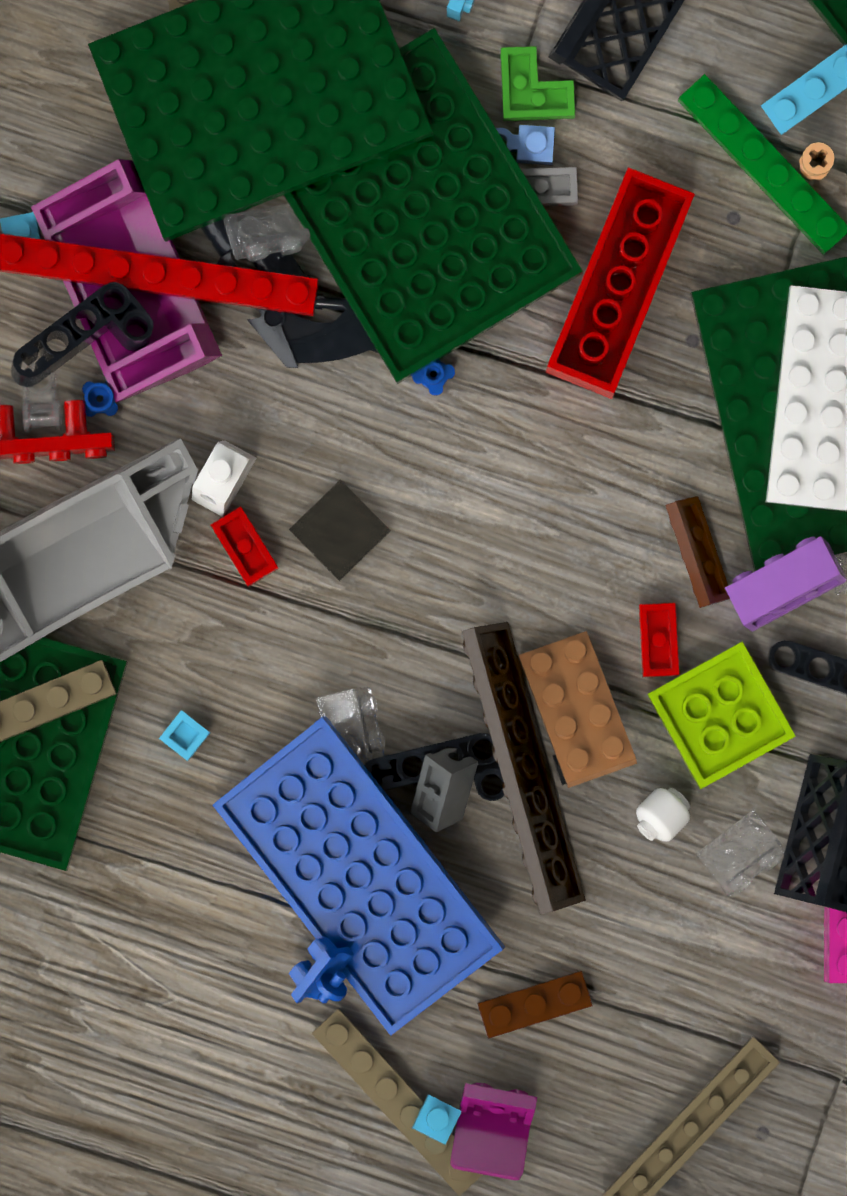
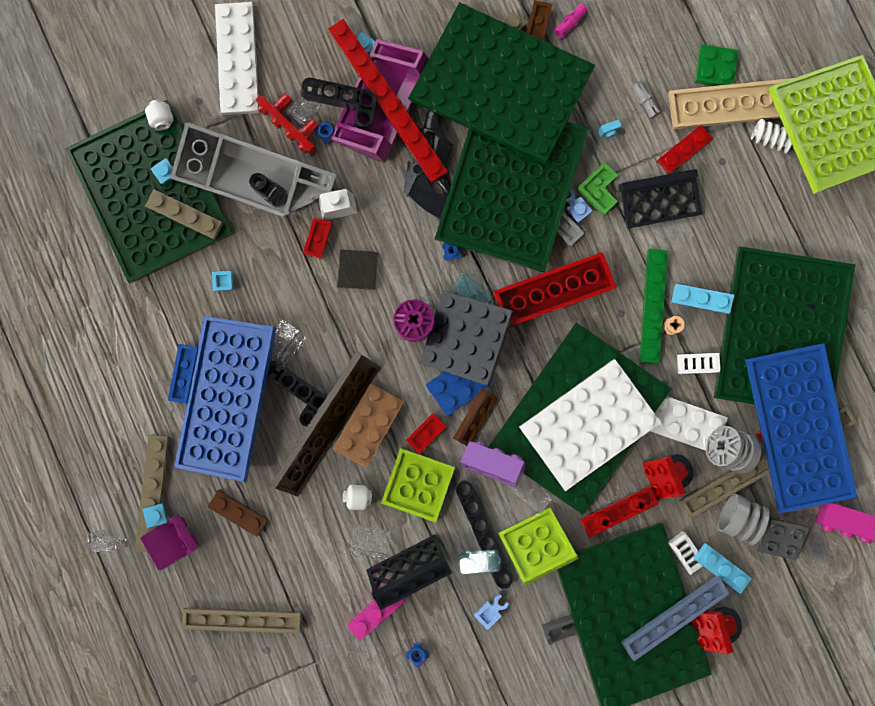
camera: 50 degrees right, 0 degrees up
clear bracket [223,204,311,261] -> none
blue hips [289,937,354,1003] -> none
dark grey hinge [410,748,478,832] -> none
none -> blue plate [168,344,198,404]
none -> black piece [249,173,287,208]
none -> magenta wheel [393,299,434,343]
none -> black plate [419,291,514,386]
none -> blue plate [425,372,494,416]
none -> clear light blue plate [451,273,493,303]

